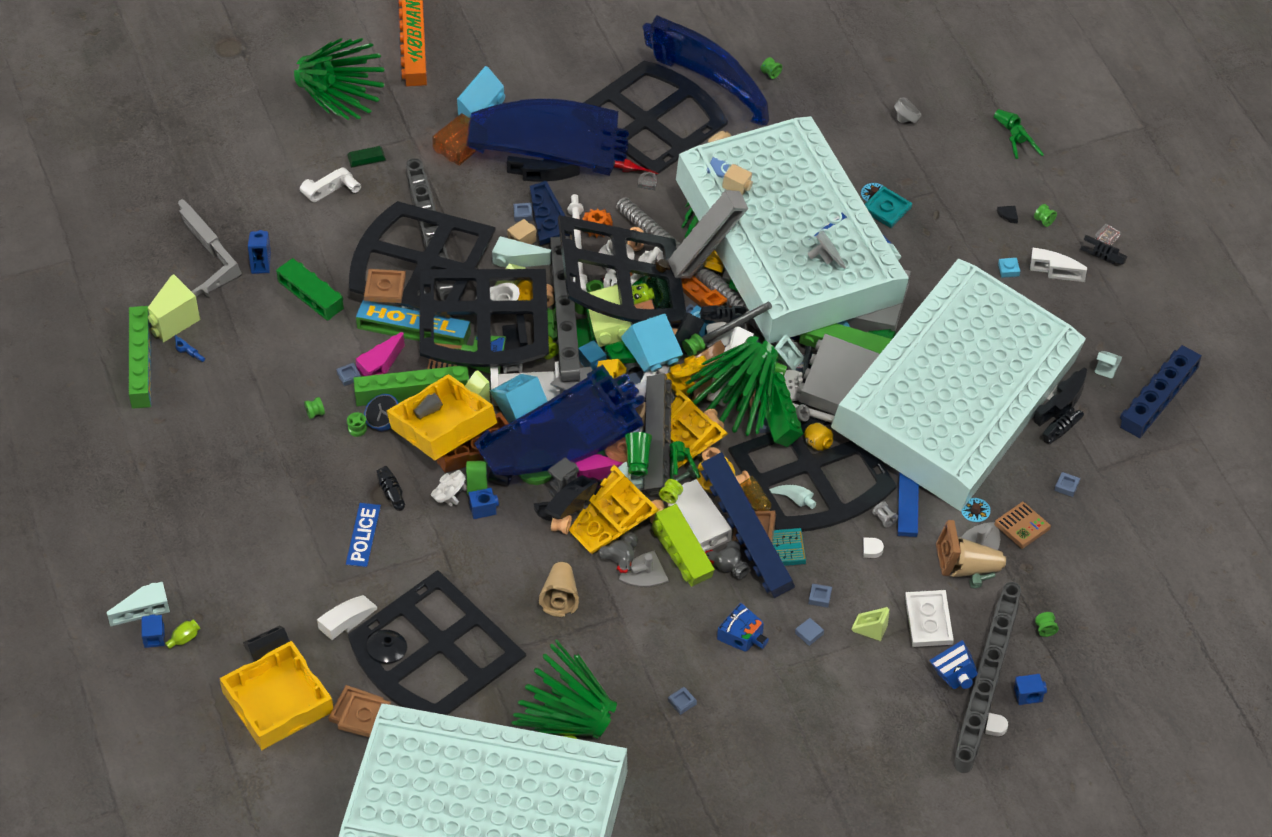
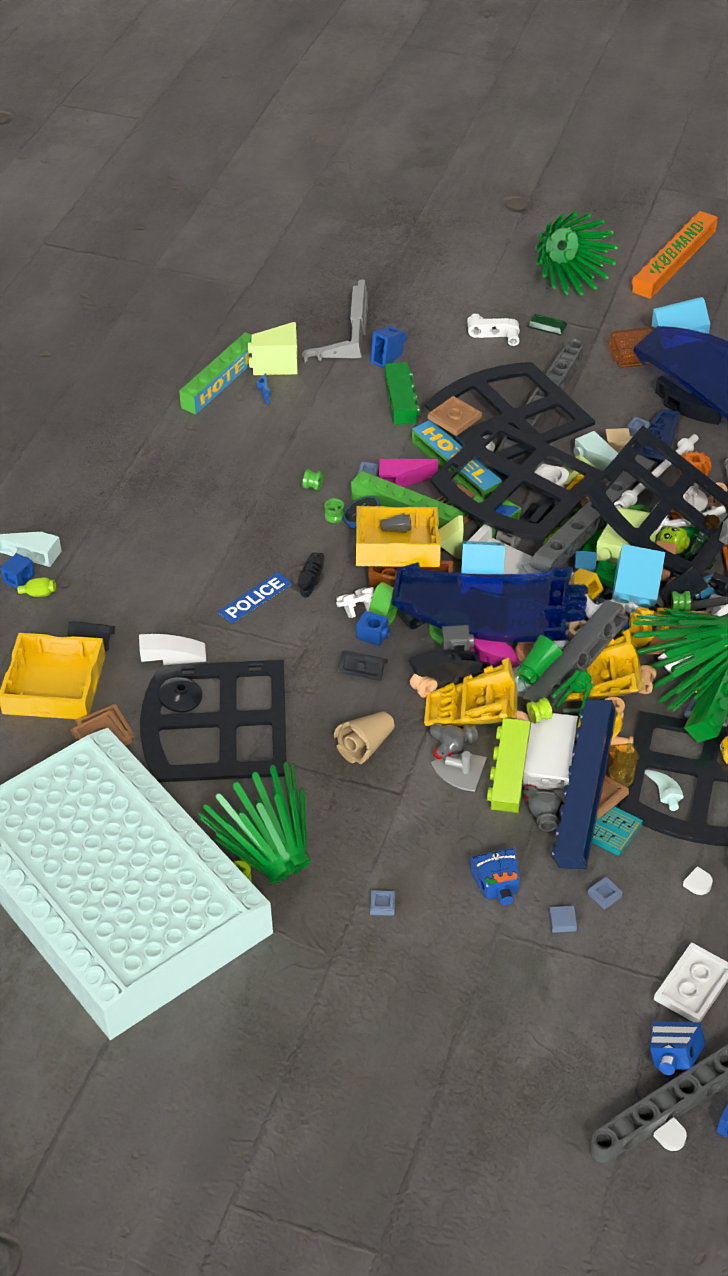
camera: 40 degrees right, 5 degrees down
yellowish green slope [851,607,889,641] -> none
none -> black panel [338,651,388,681]

